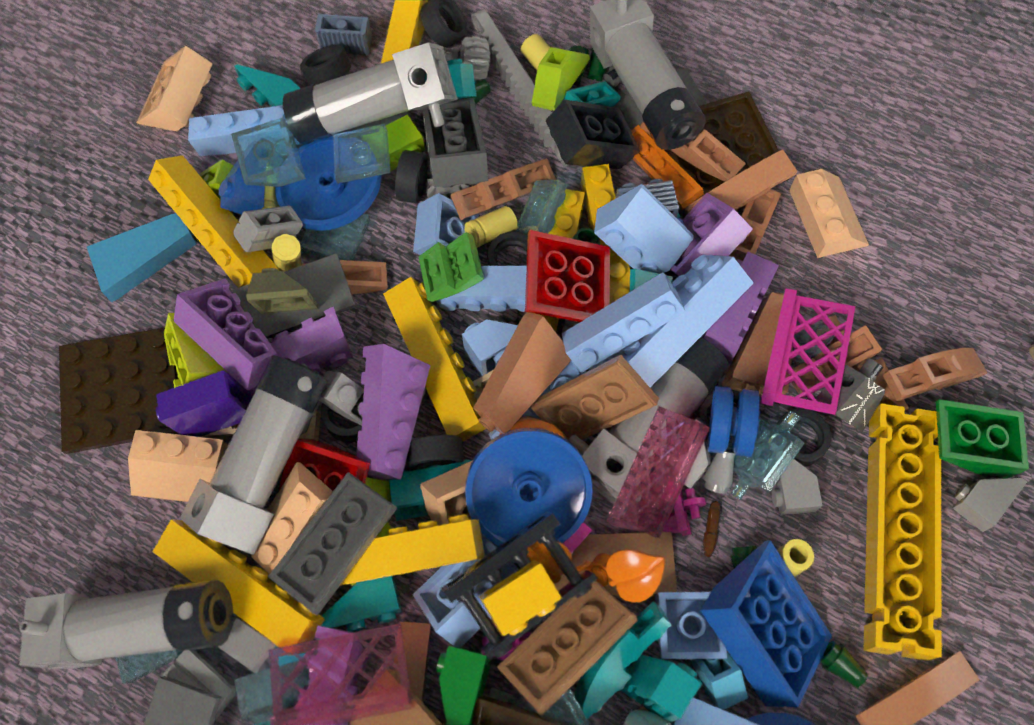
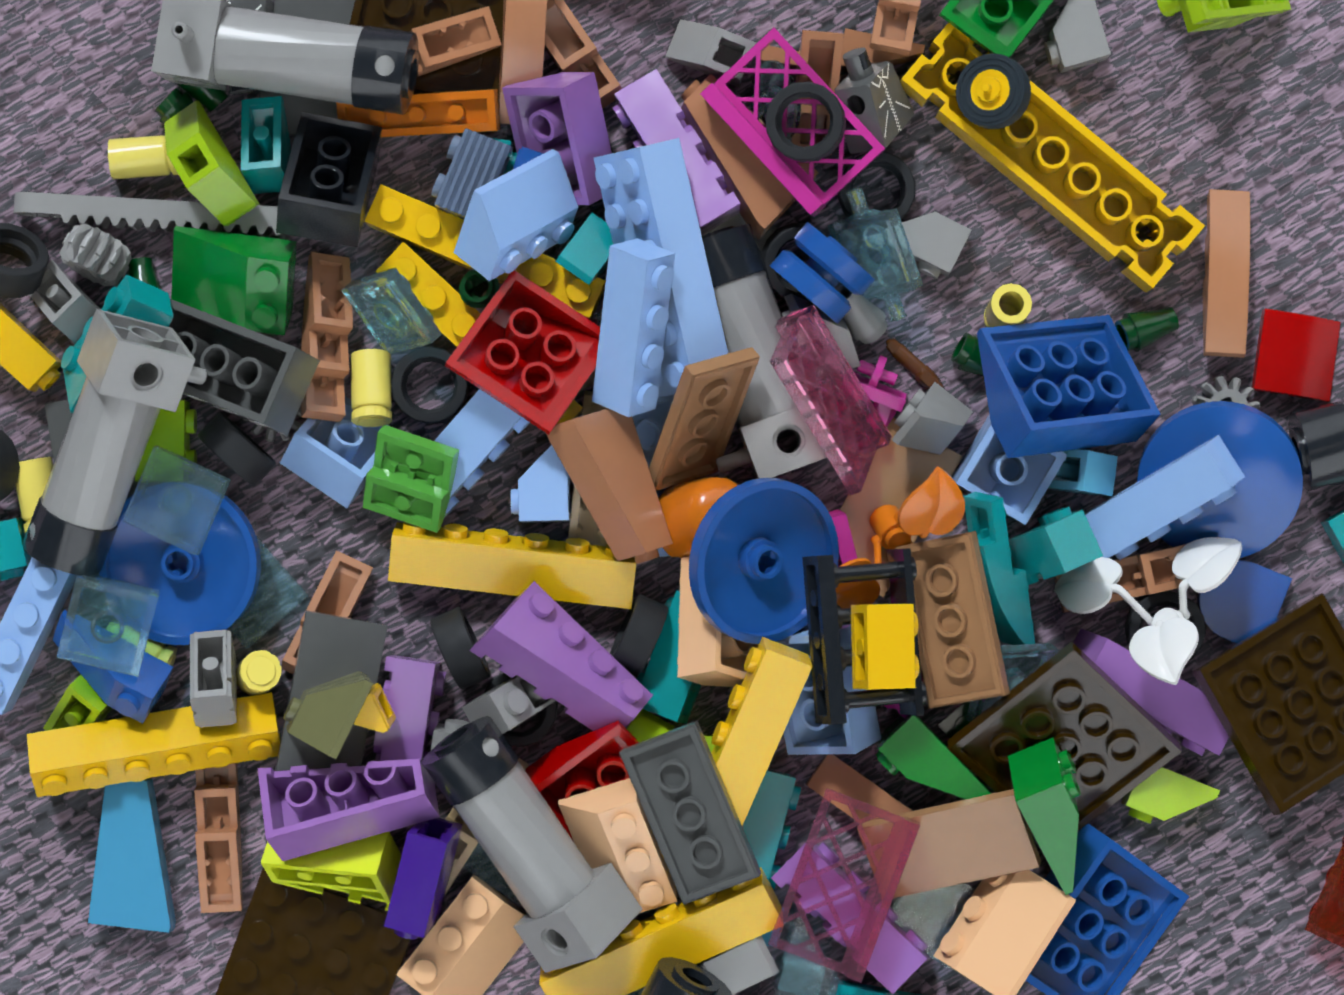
camera: 65 degrees left, 20 degrees up
none -> green slope [171,226,297,335]
none -> nougat slope [194,763,243,913]
none -> yellow slope [354,683,396,733]
none -> black tyre [430,607,490,690]
none -> light grey slope [665,19,756,88]
none -> black tyre [765,81,846,162]
none -> light grey slope [892,382,973,455]
none -> black wheel [956,54,1031,129]

